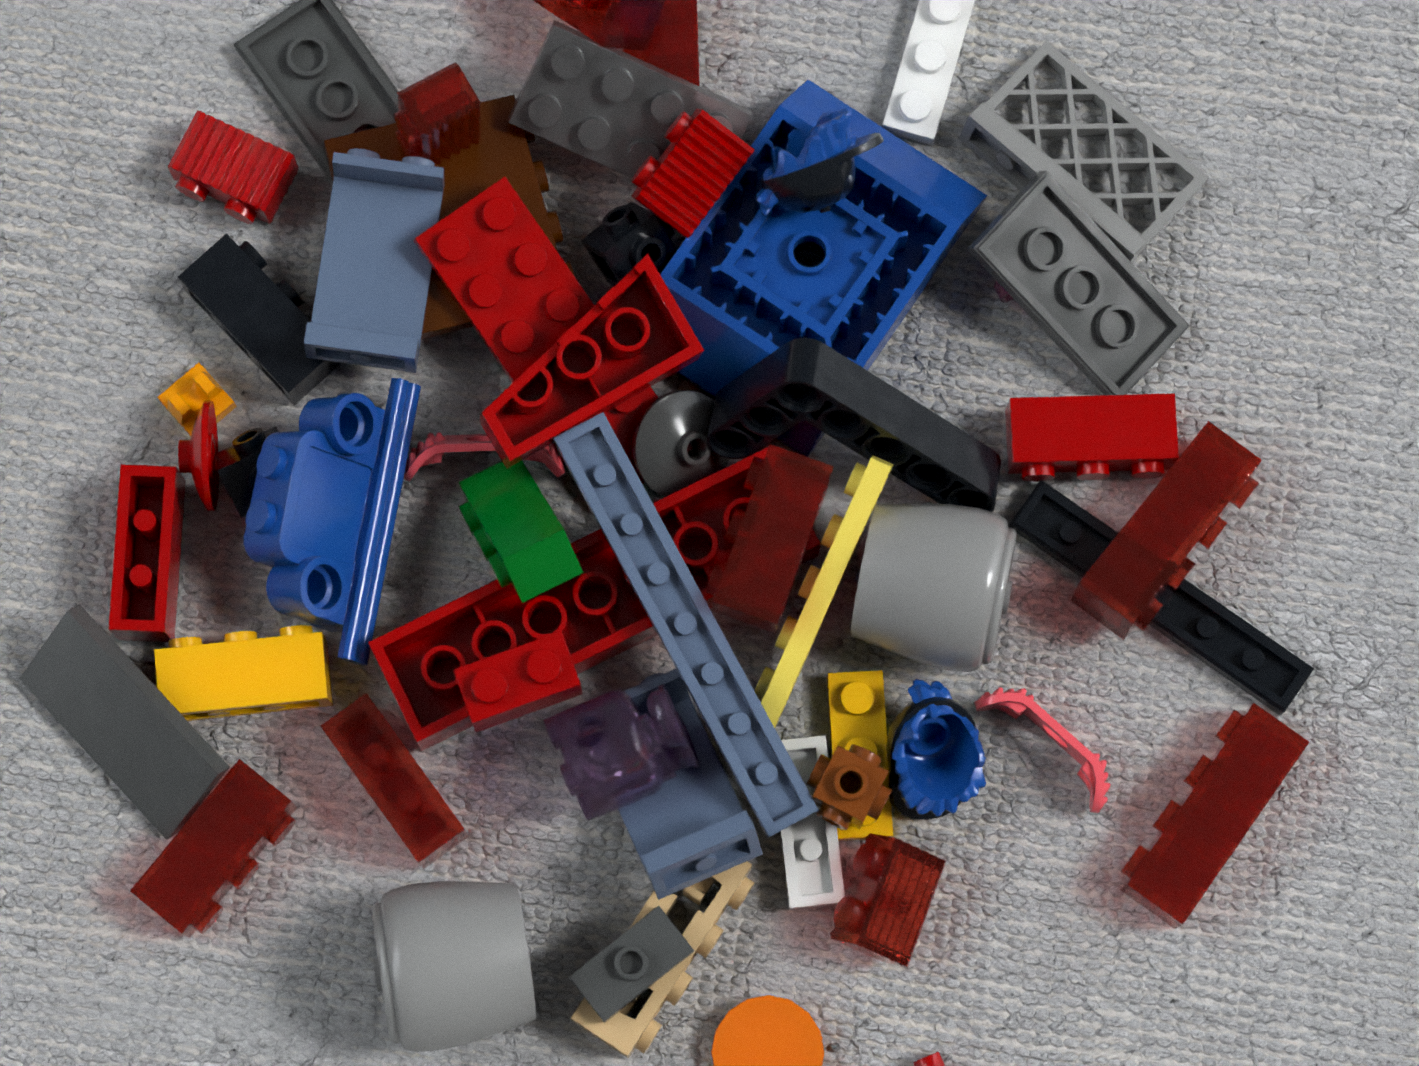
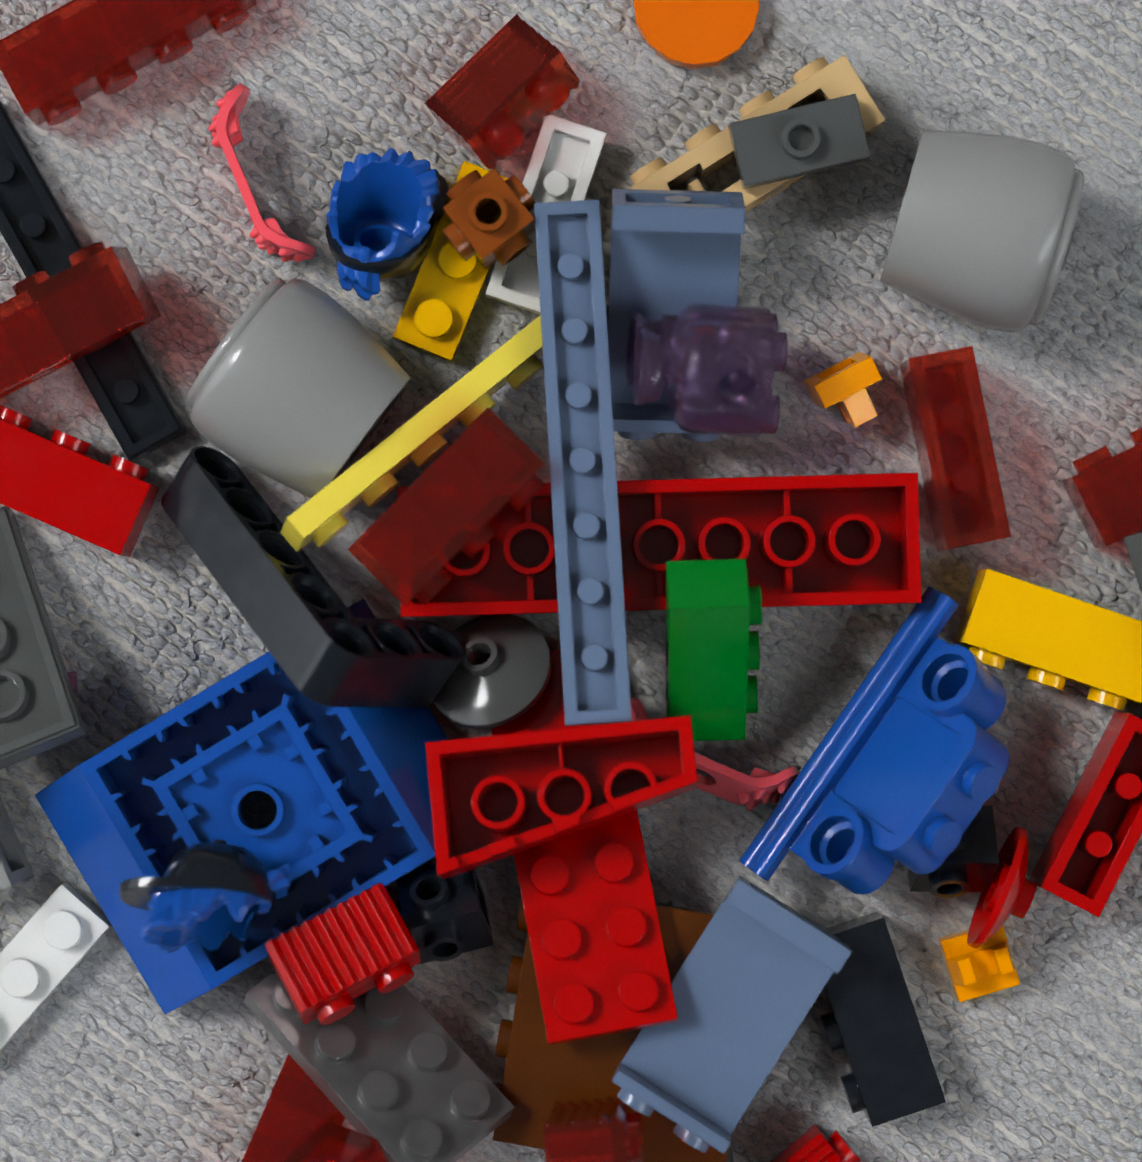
camera: 155 degrees left, 10 degrees up
red brick [453,631,583,733] -> none
none -> light orange tile [803,352,882,428]

